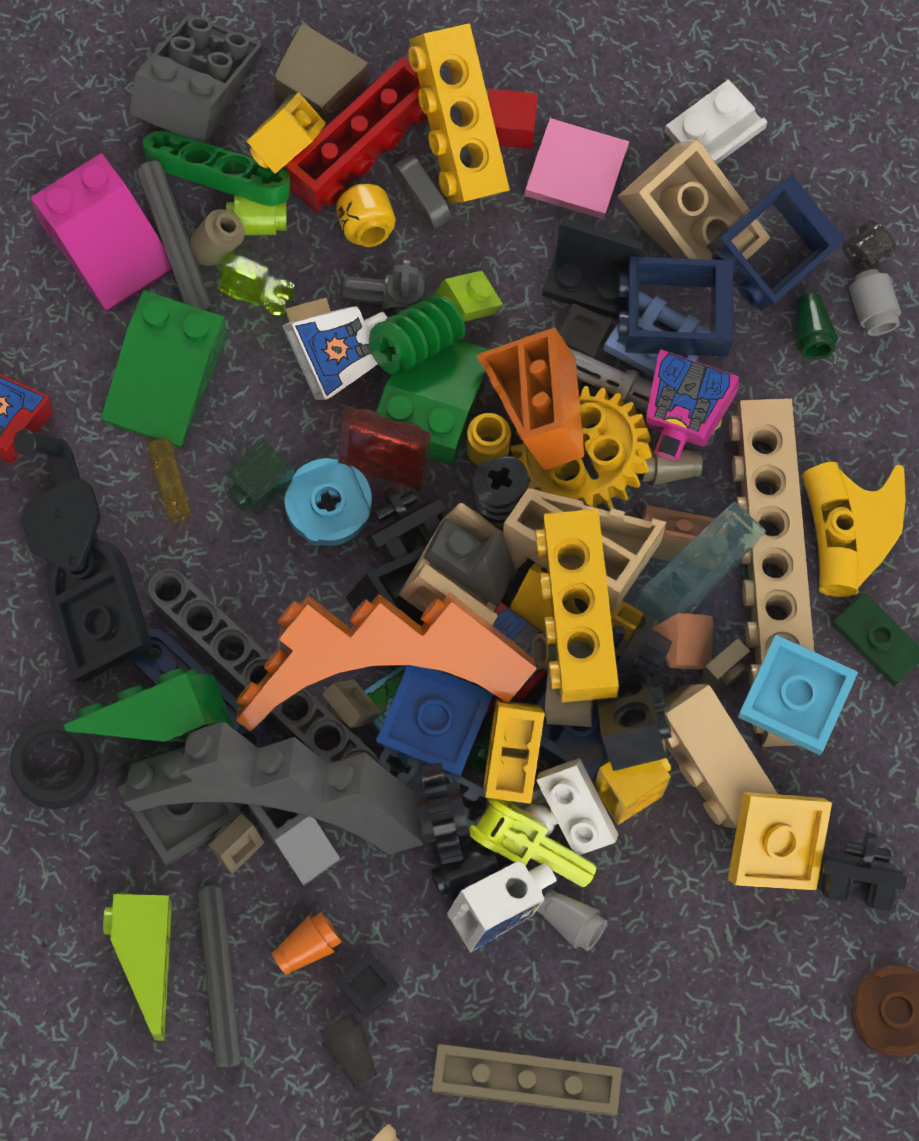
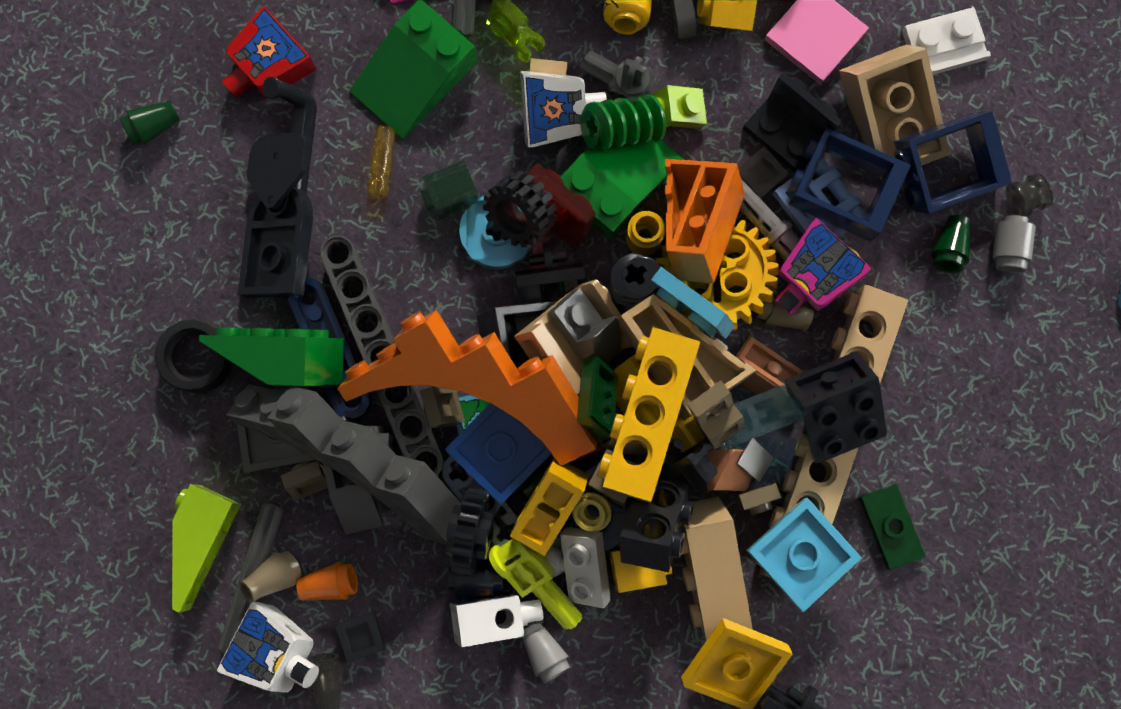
camera: 25 degrees right, 10 degrees up
yellow pin [801,462,906,597] -> none
none -> torso [217,602,319,692]
none -> dark tan cone [239,551,301,603]
none -> black tyre [483,171,557,248]
none -> light yellow plate [572,492,612,532]
none -> dark green plate [577,354,618,442]
none -> medium azure plate [651,267,735,339]
none -> dark tan slope [688,380,746,450]
none -> white sticker [738,438,774,482]
none -> black bracket [784,351,887,464]

